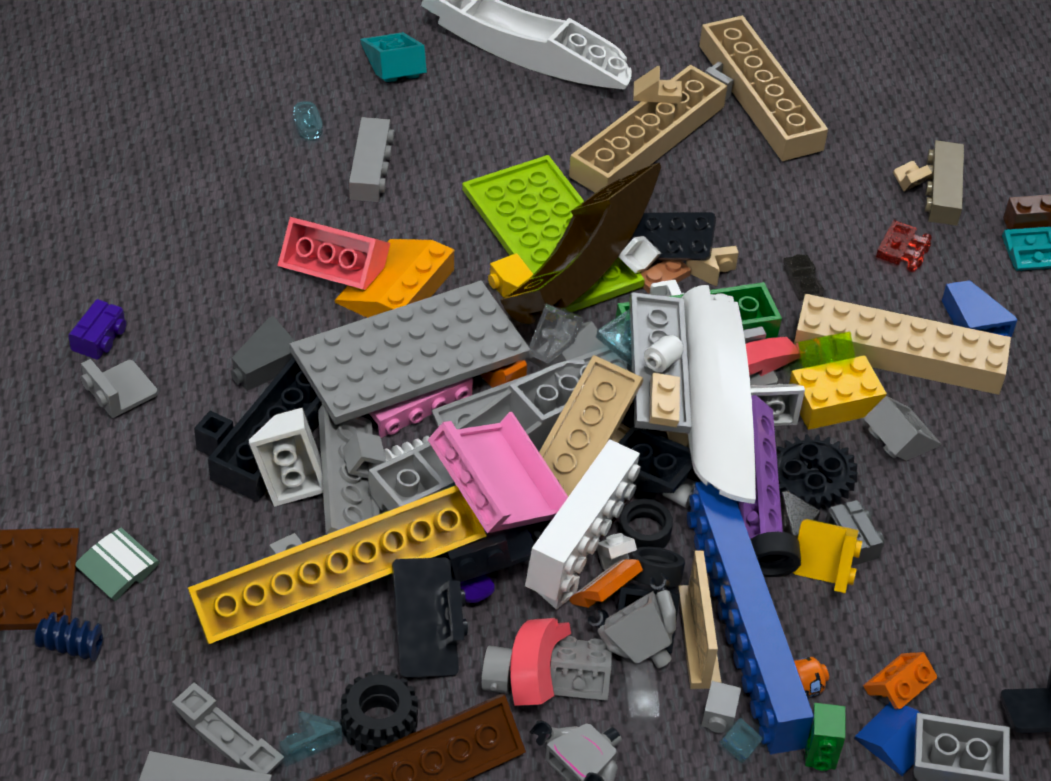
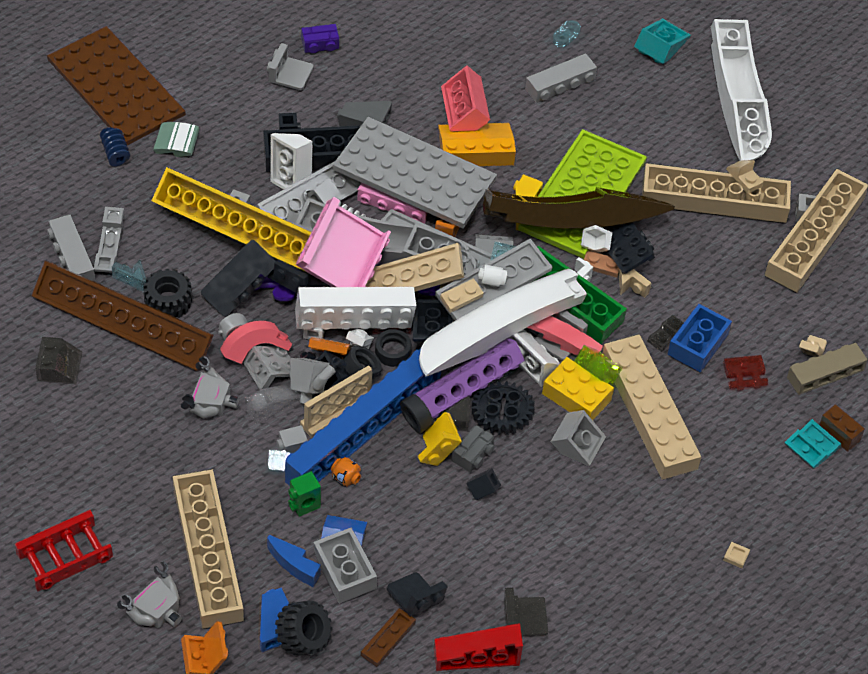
camera: 55 degrees right, 5 degrees up
clear slope [527,304,584,363] -> none
orange bracket [863,652,937,709] -> none
slope [942,280,1017,337] -> none
none -> black panel [466,468,501,500]
none -> blue brick [668,304,732,372]

